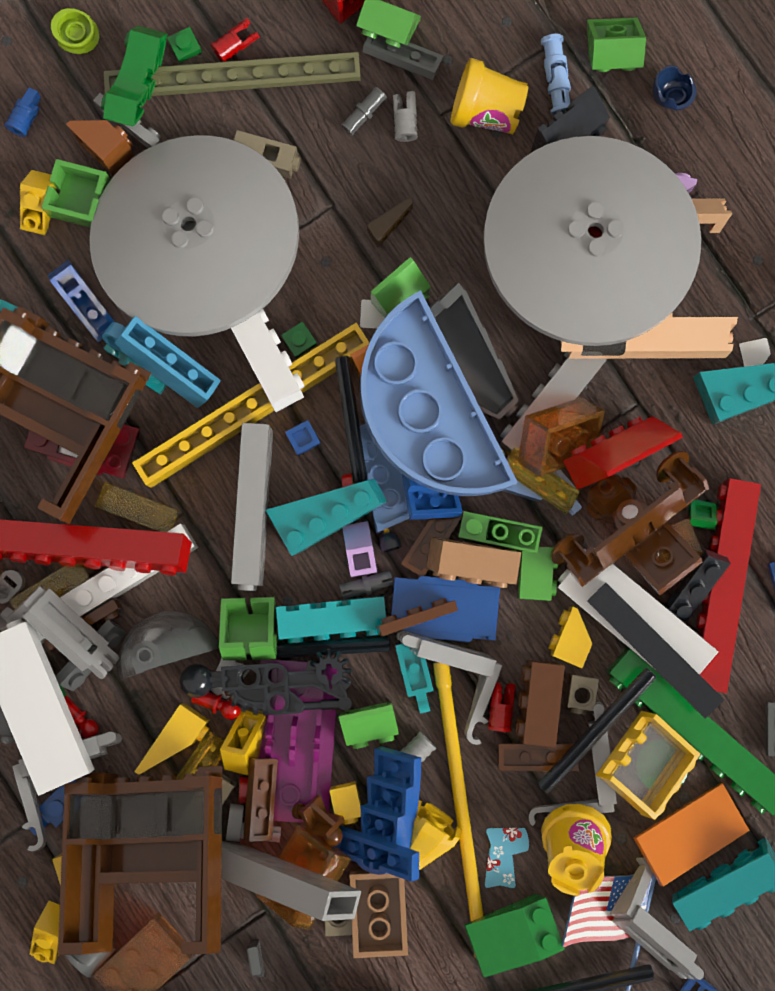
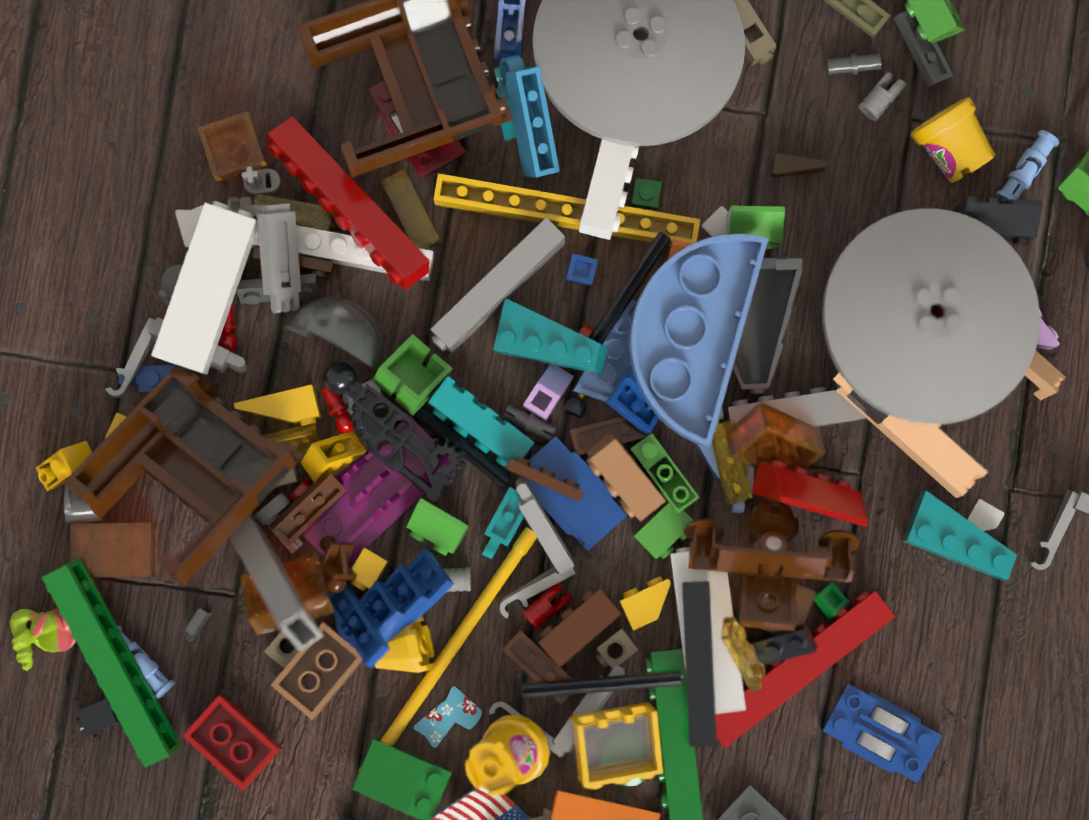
camera: 40 degrees right, 0 degrees up
none -> clear yellow plate [721,616,765,691]

